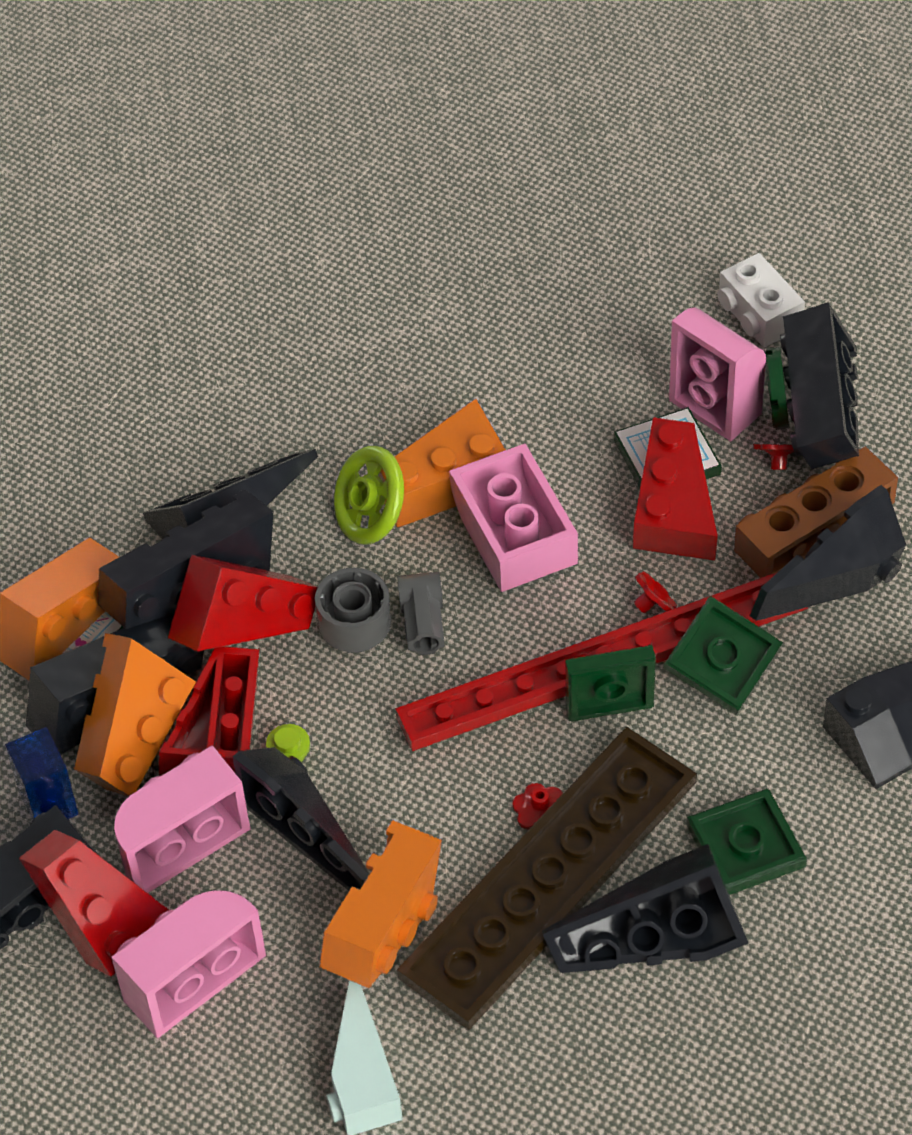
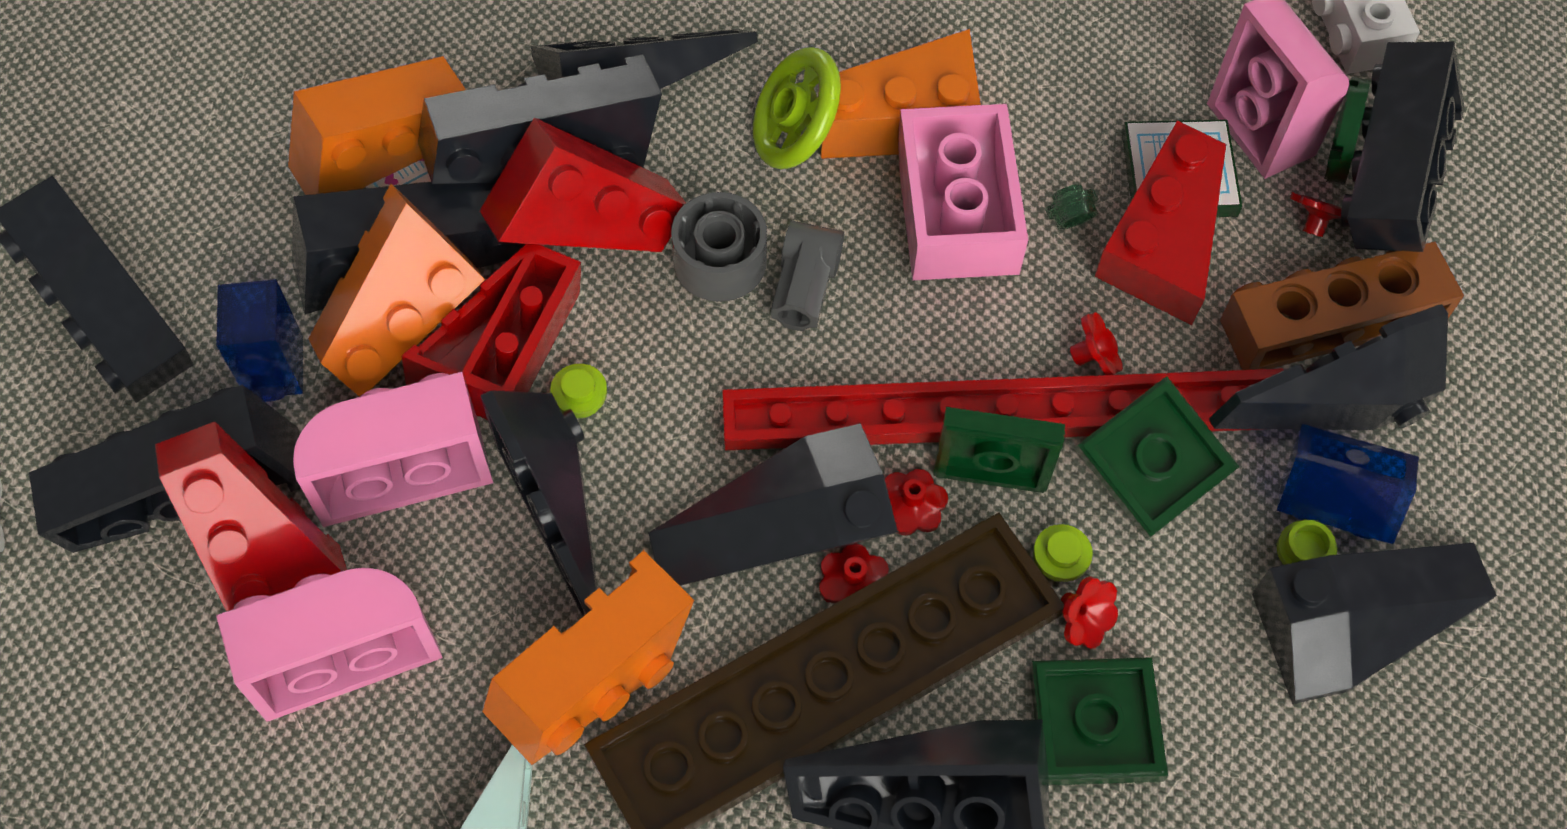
camera: 15 degrees right, 10 degrees up
none -> black wedge [648,423,898,586]
none -> red plant [885,469,948,536]
none -> lime plate [1033,524,1093,582]
none -> clear green plate [1045,184,1099,229]
none -> red plant [1061,576,1118,649]
none -> clear blue brick [1276,424,1419,544]
none -> lime plate [1277,520,1337,565]

